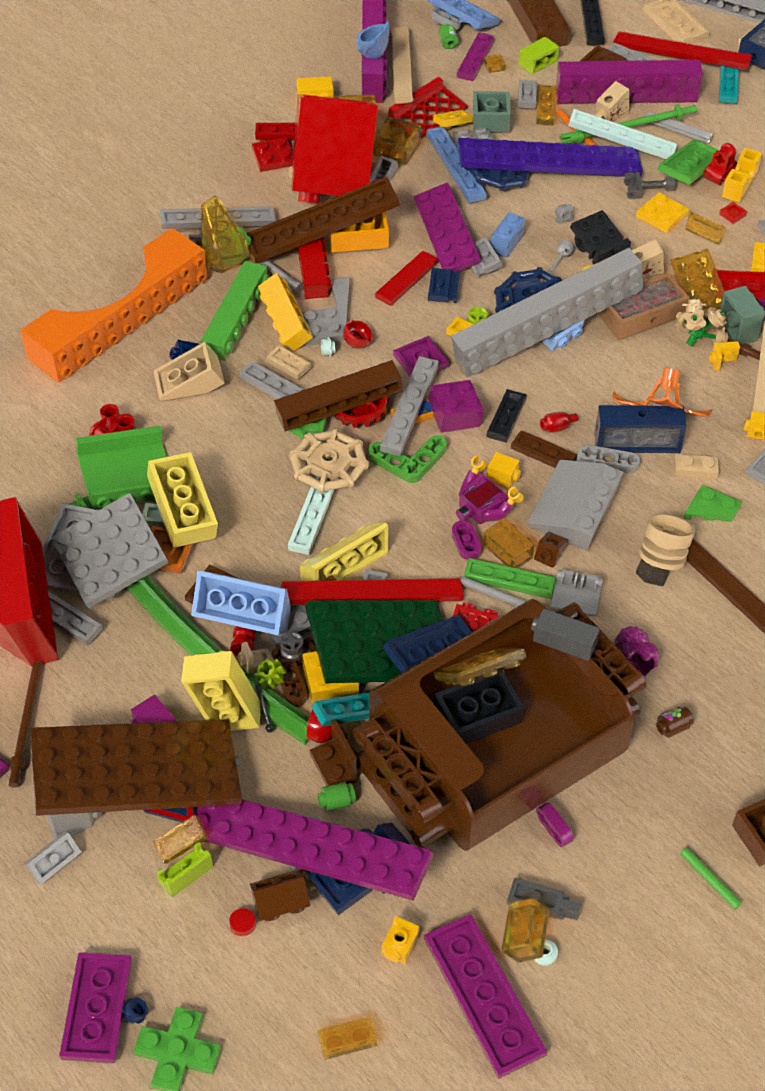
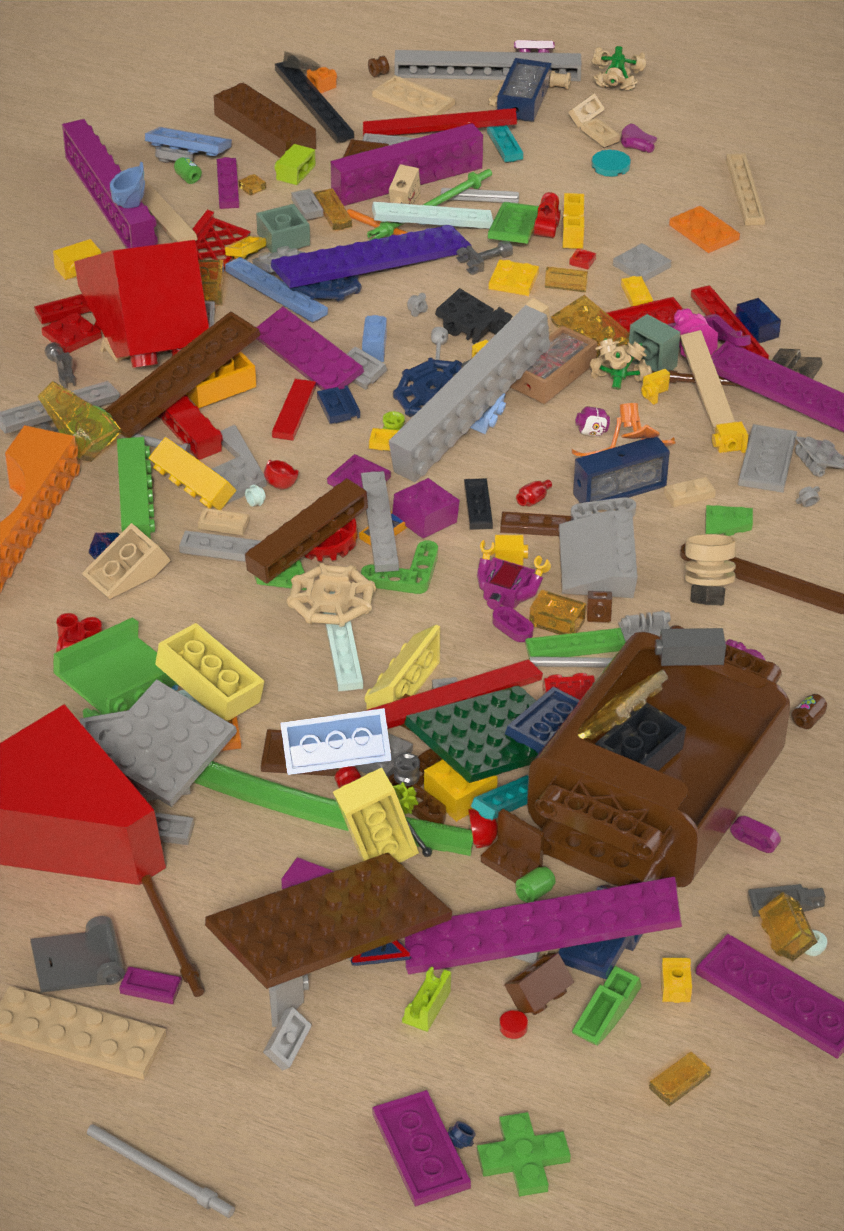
camera: 25 degrees left, 10 degrees down
clear yellow tile [153,815,208,864] -> none
none -> flat silver bar [45,342,76,388]
none -> bright green slope [572,966,642,1046]
none -> head [575,406,610,437]

